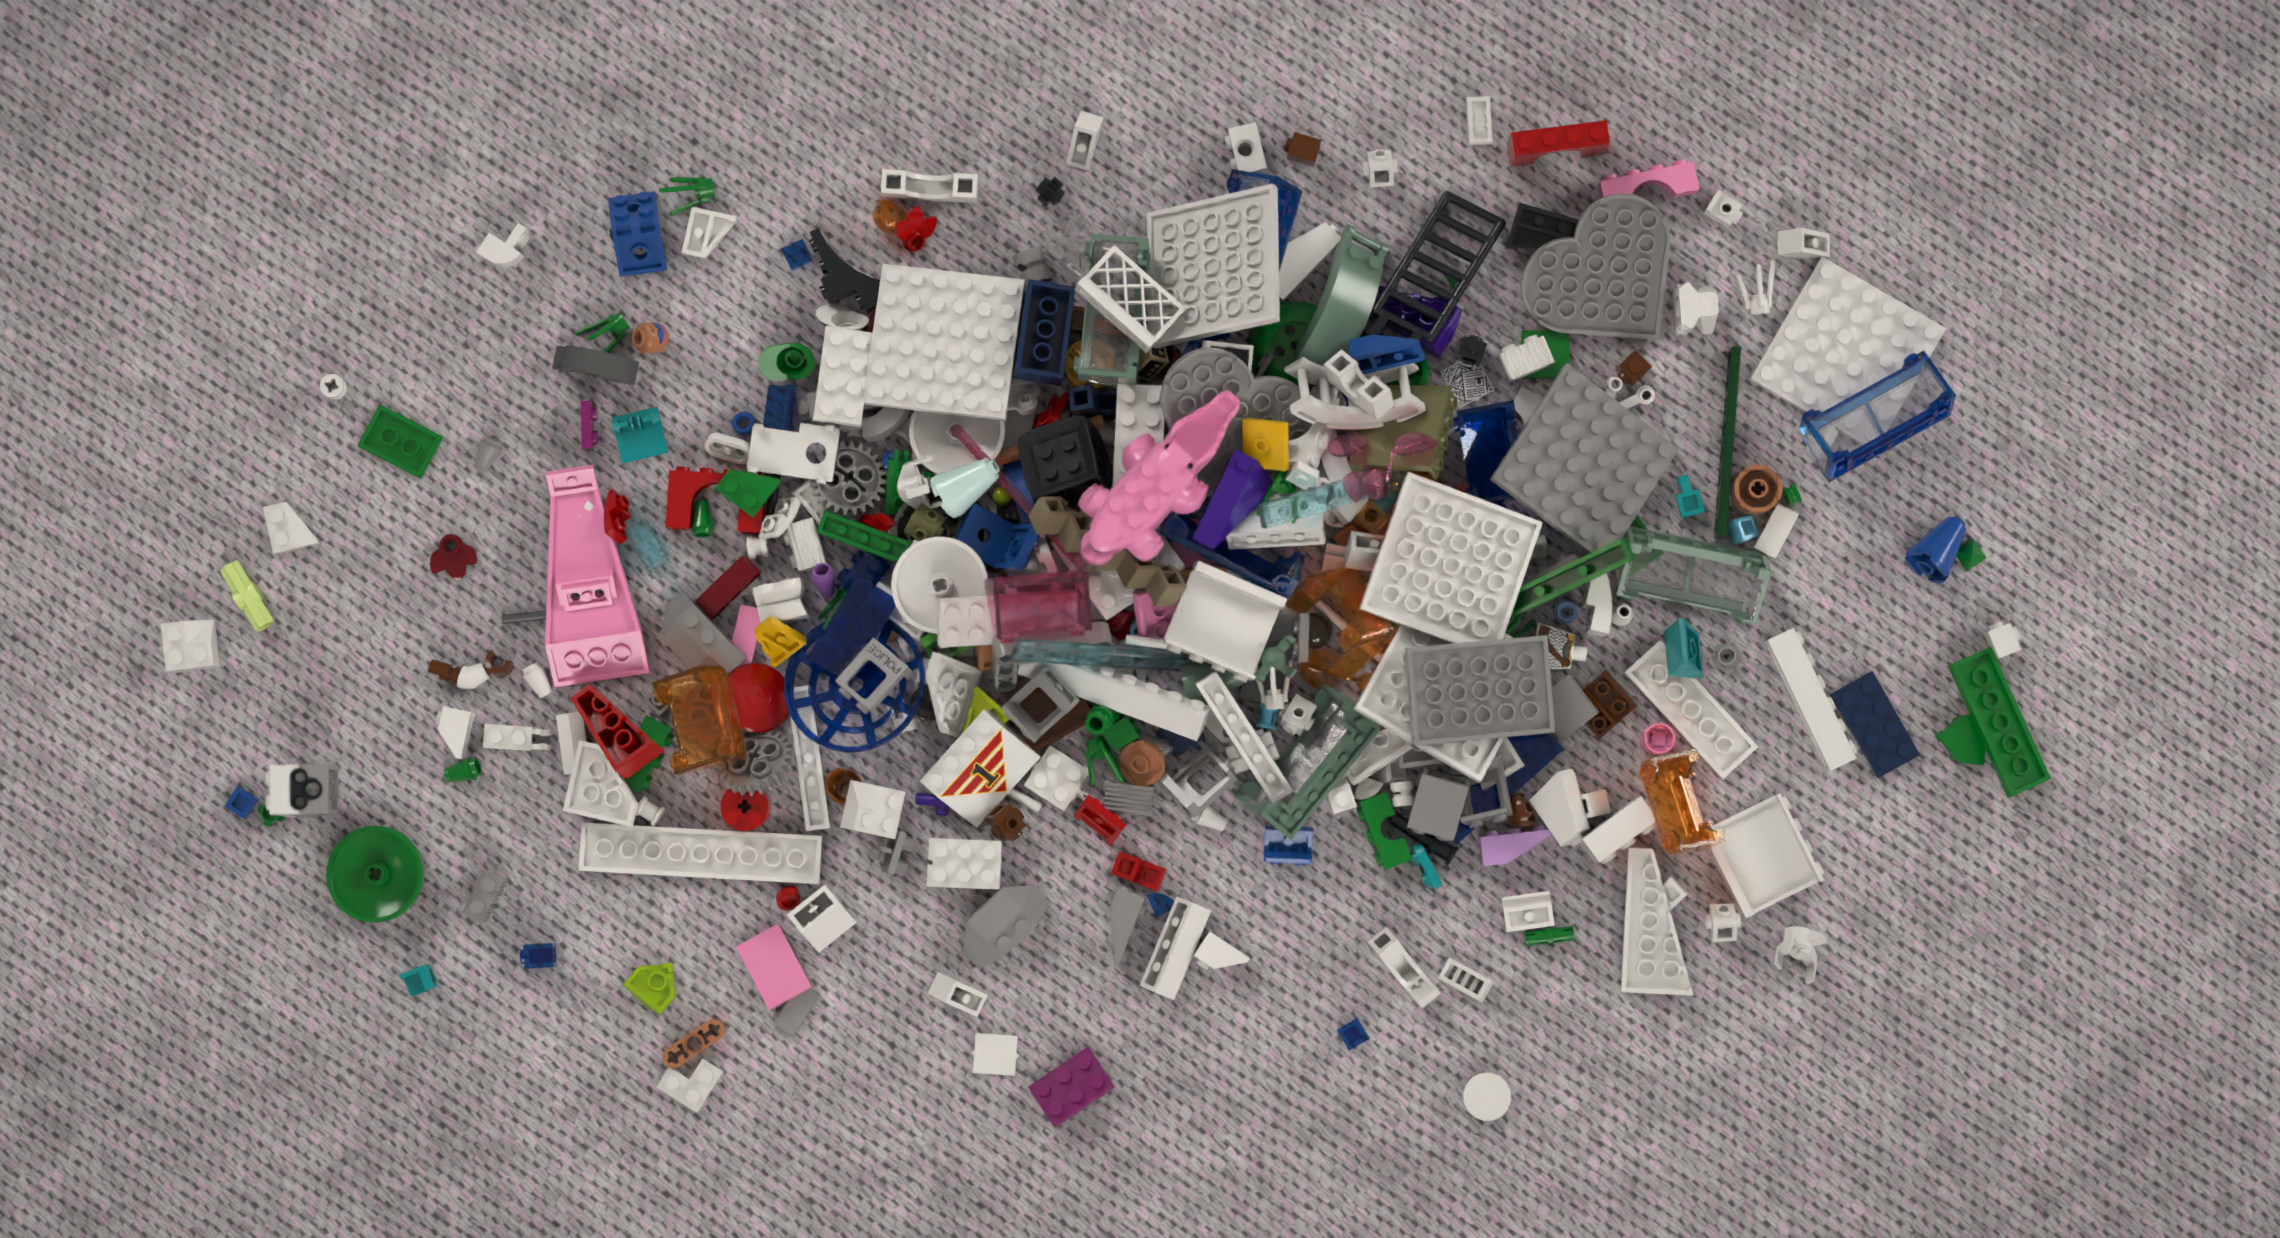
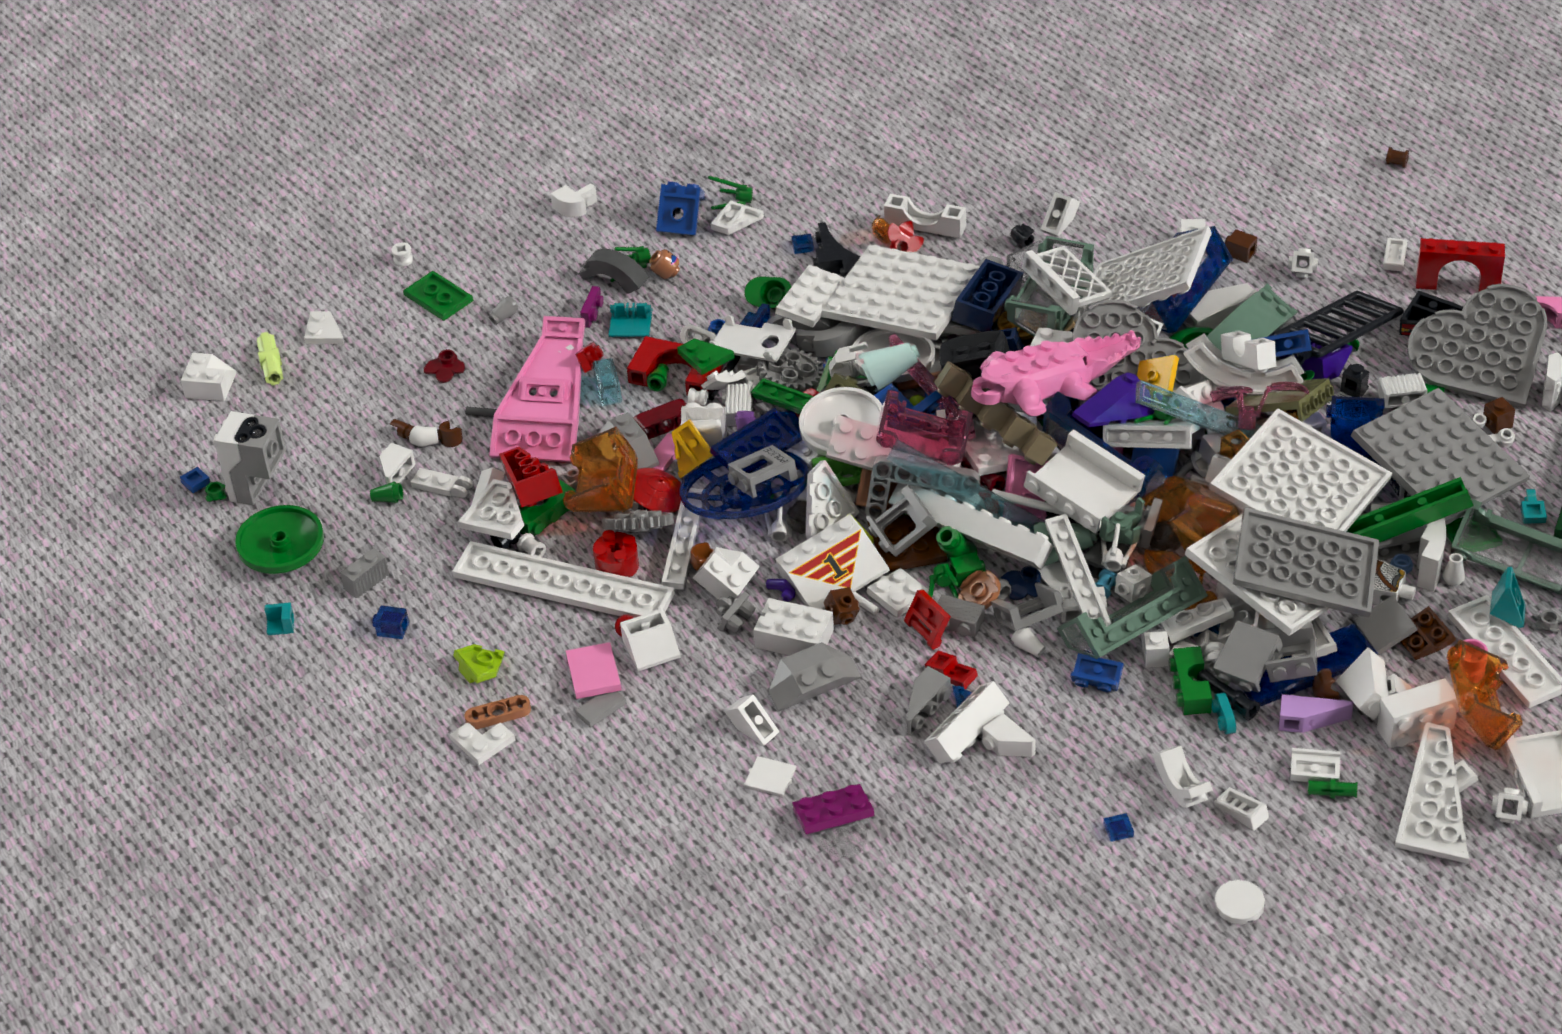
camera: 15 degrees right, 40 degrees down
white cone [522,661,552,698] -> none

